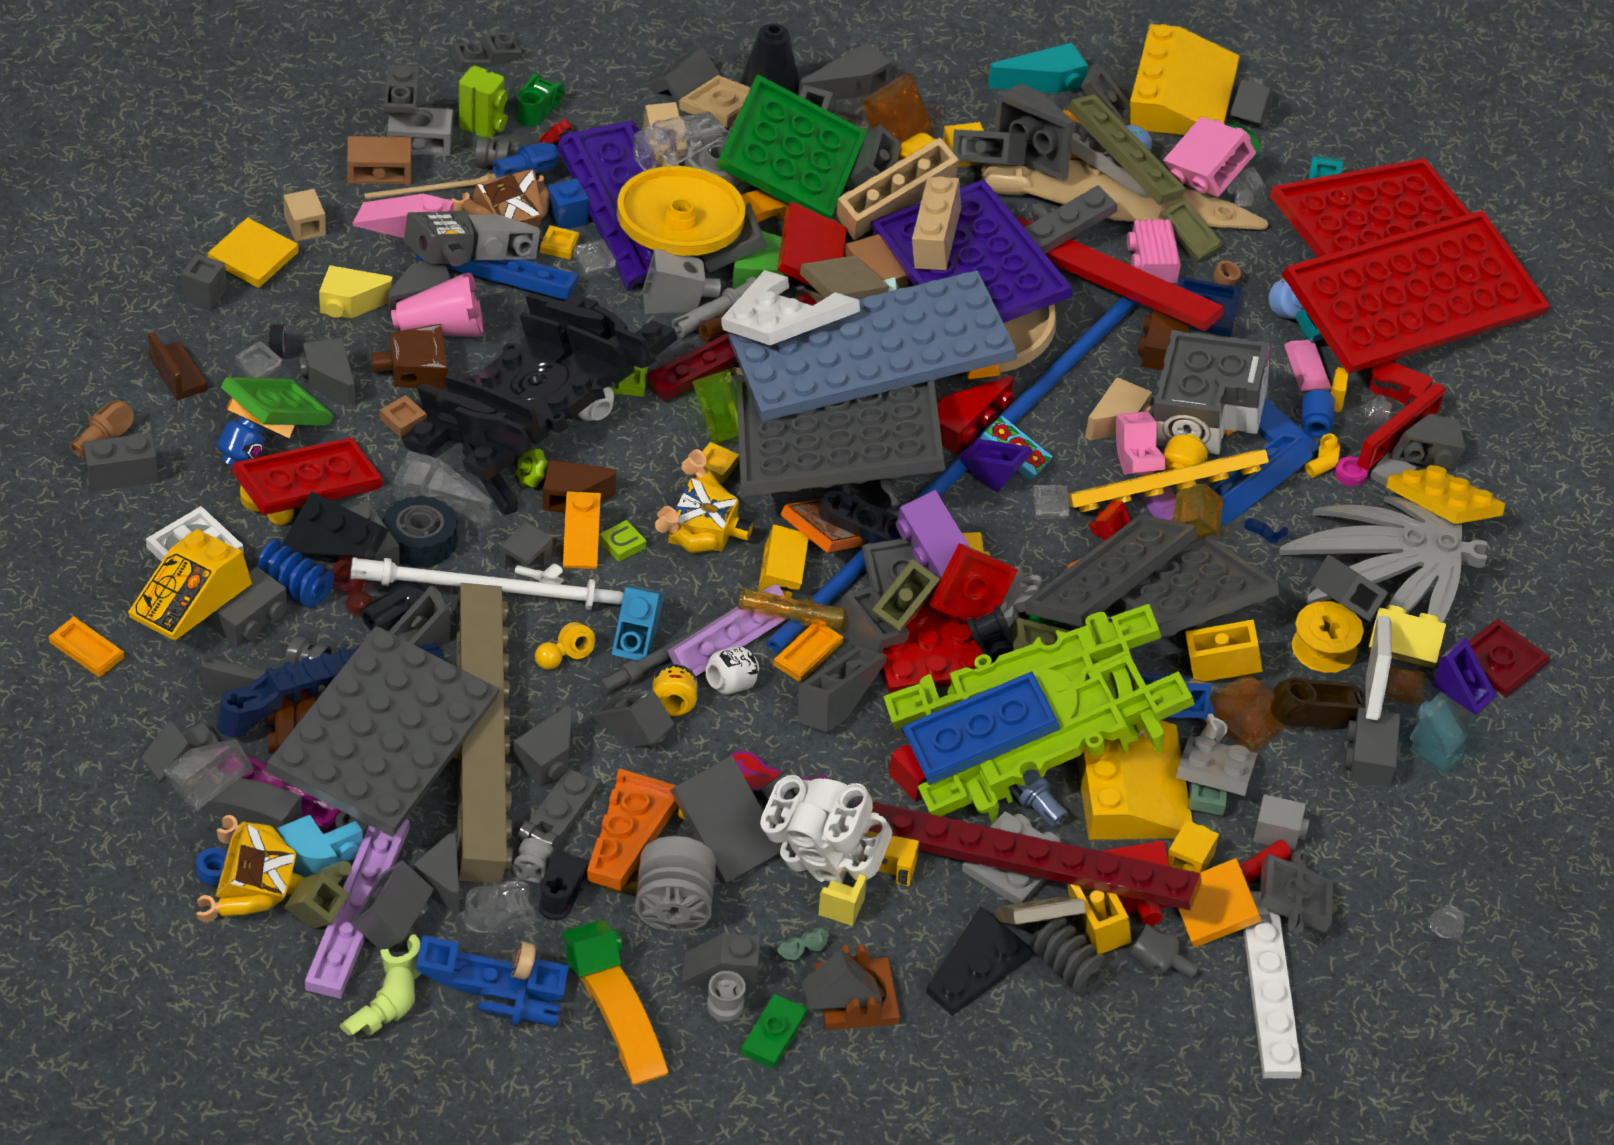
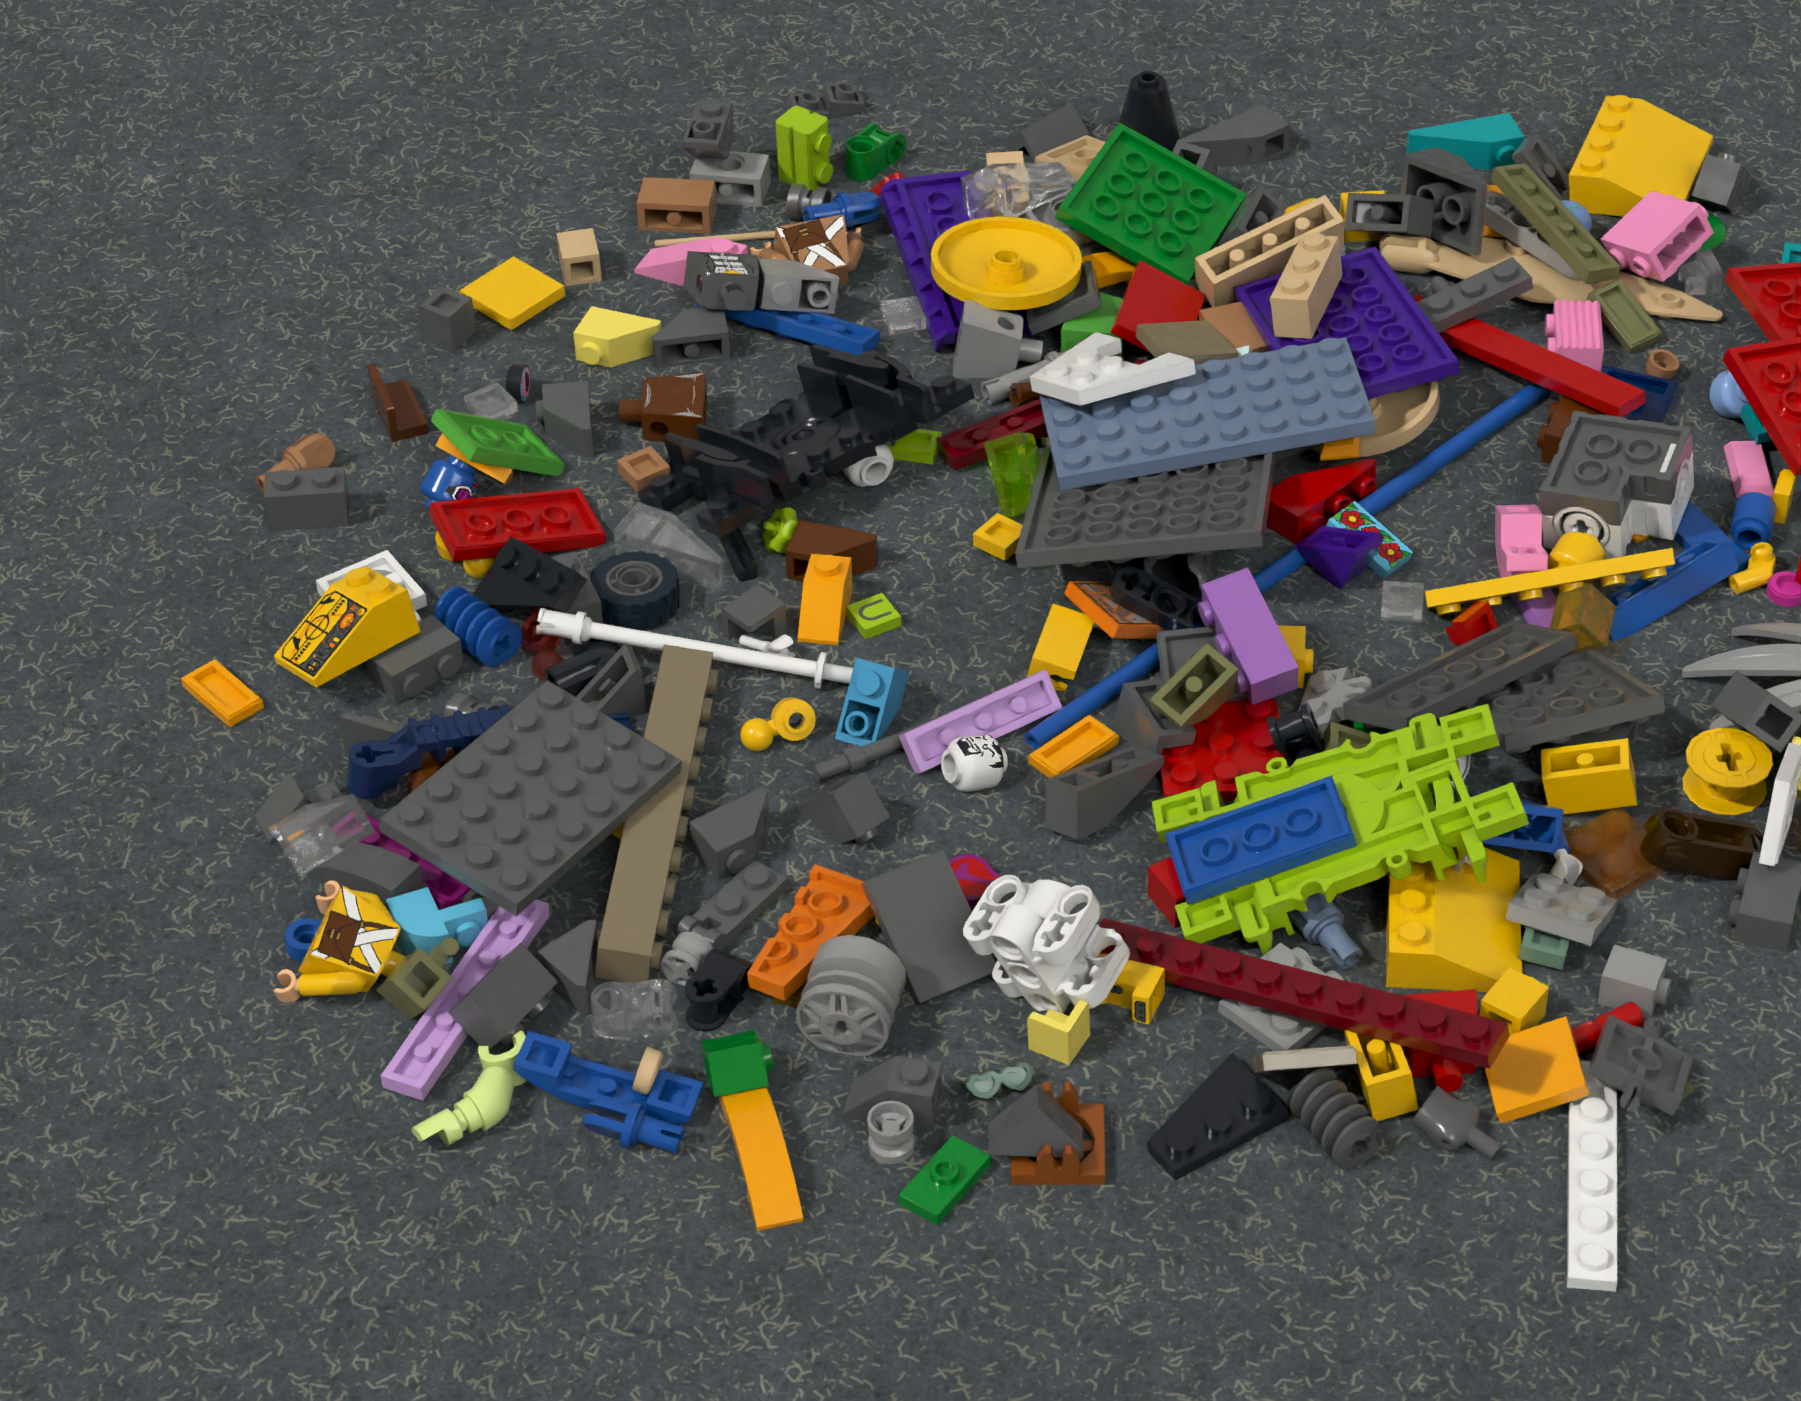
camera: 15 degrees right, 5 degrees down
bright pink cone [391,272,483,337] -> none
yellow tile [540,225,580,260] -> none
blue brick [547,178,589,229] -> none
yellow head [652,664,698,716] -> none
torso [655,449,753,553] -> none
clear yellow pin [738,587,844,630] -> none
clear orange plate [862,73,933,143] -> none
red tile [928,543,1018,623] -> none
tan slope [1085,377,1153,440] -> none
clear blue piece [1244,518,1289,544] -> none

